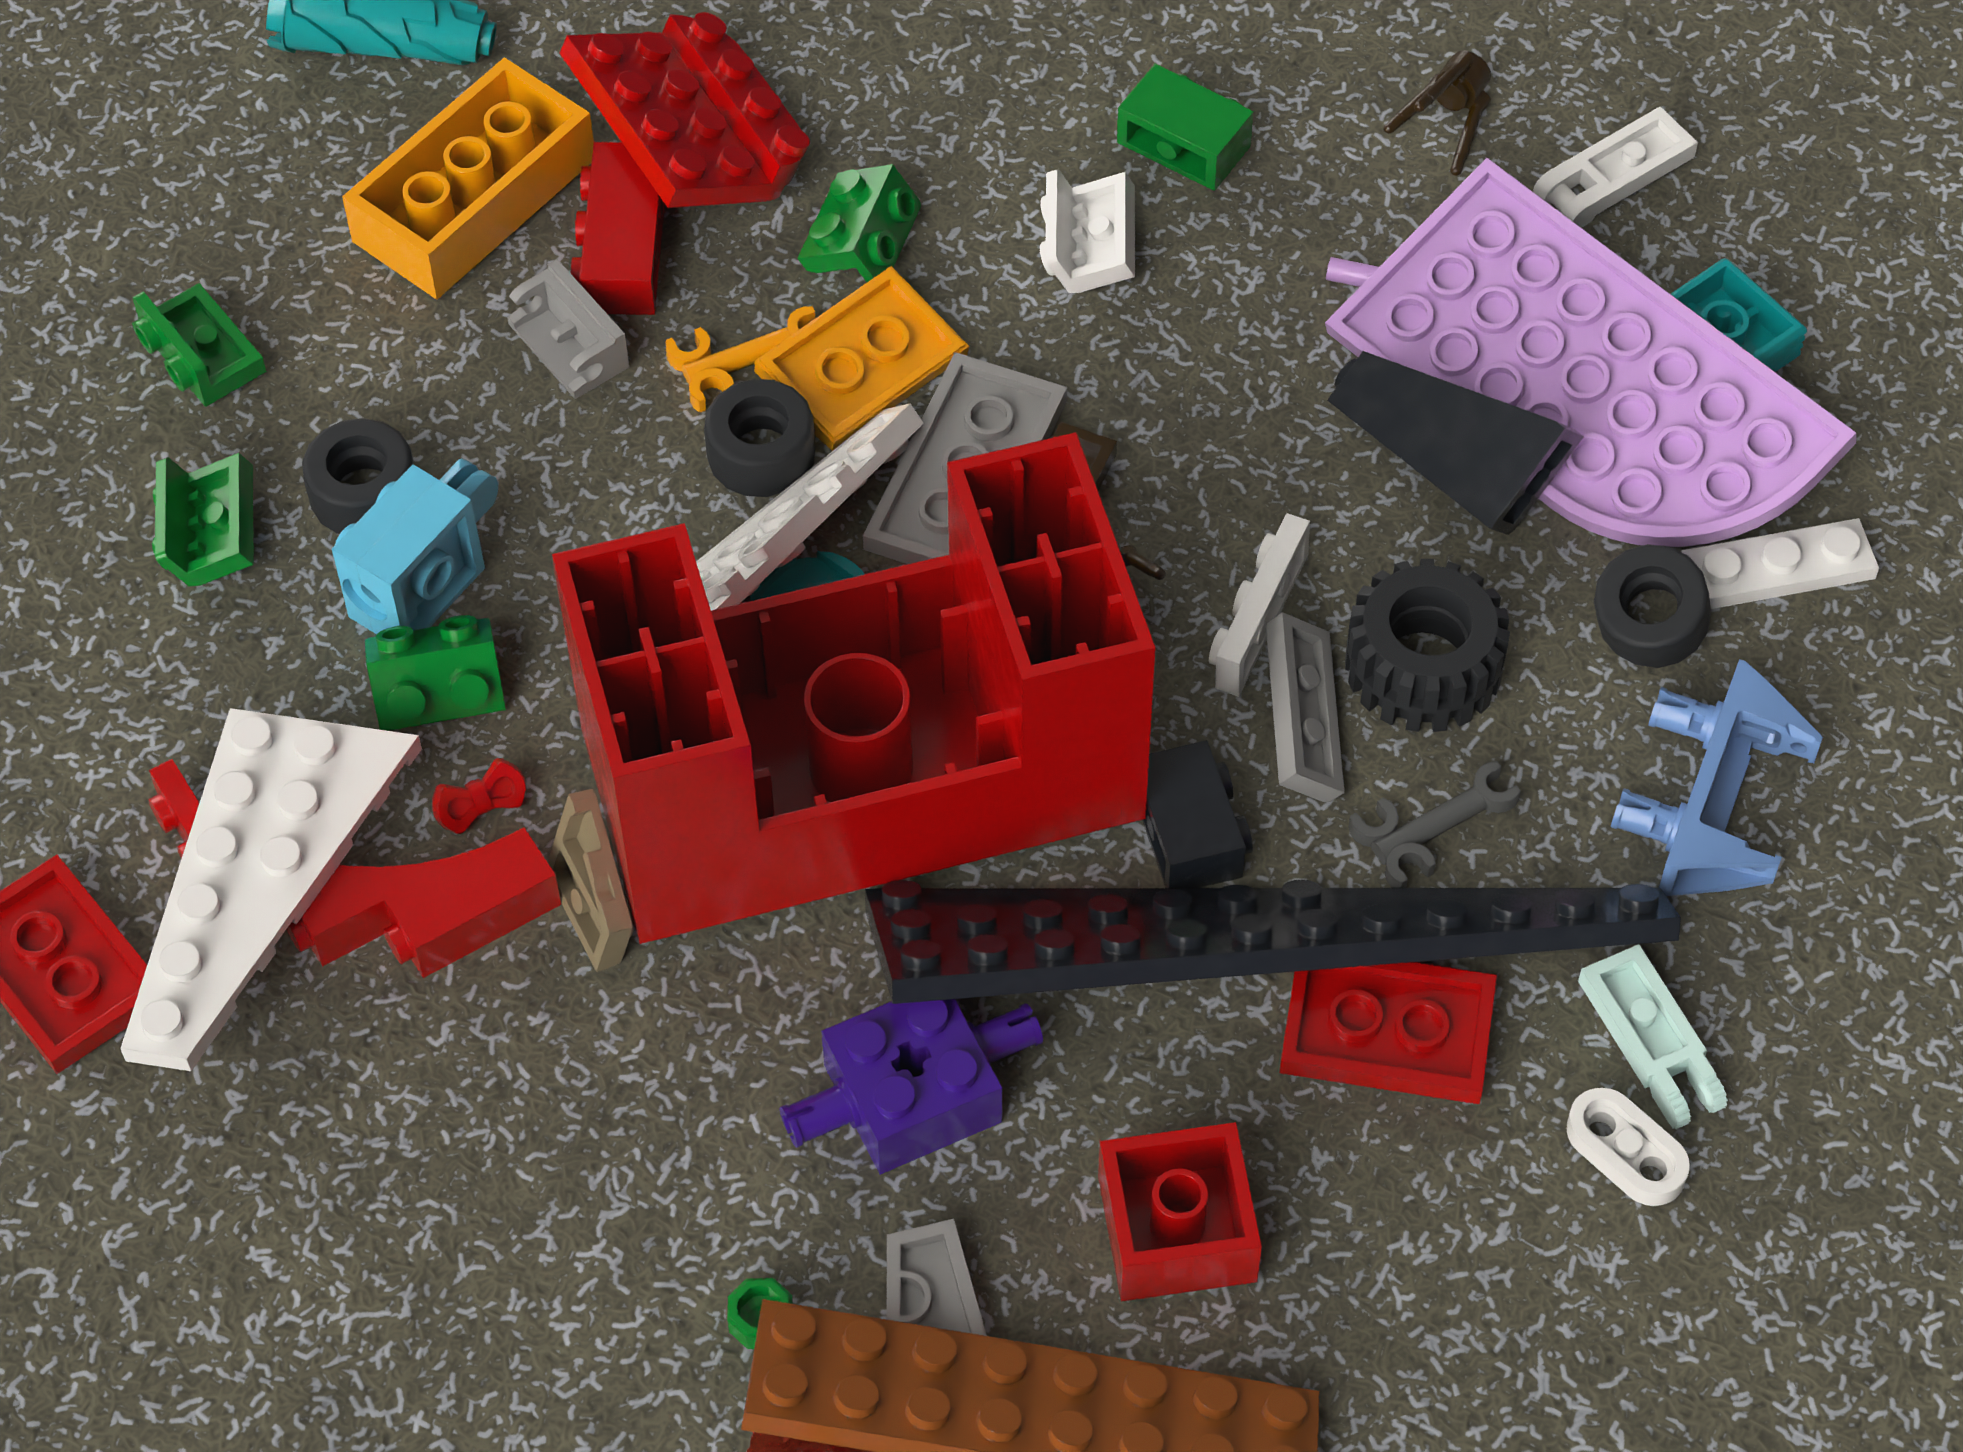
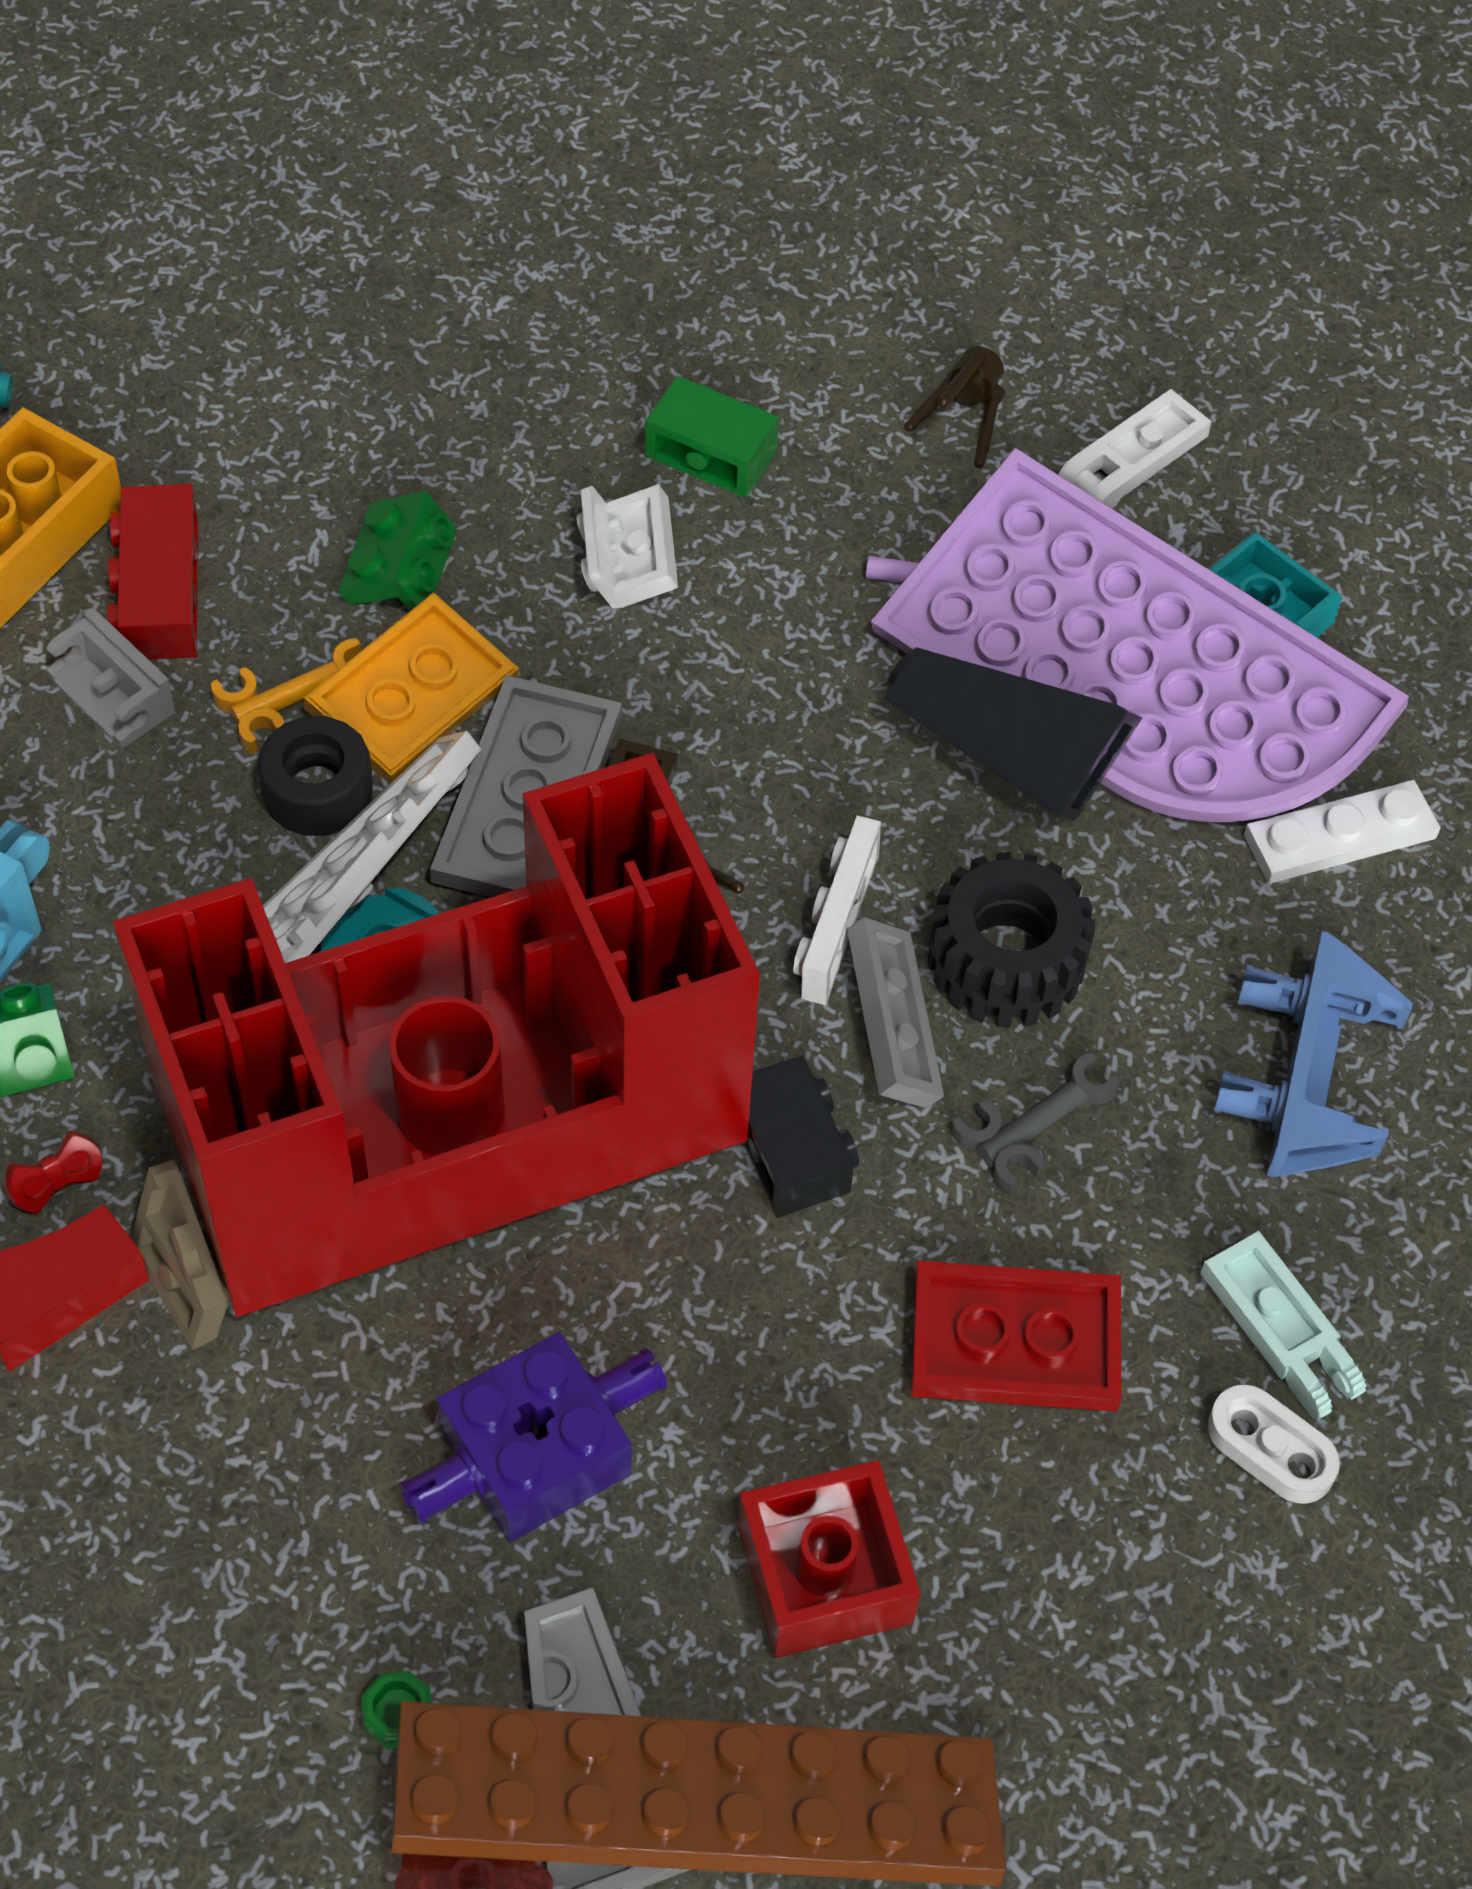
camera: 10 degrees left, 0 degrees up
red plate [559,12,810,208] -> none
black wing [865,880,1681,1004] -> none
black tyre [1594,544,1711,668] -> none

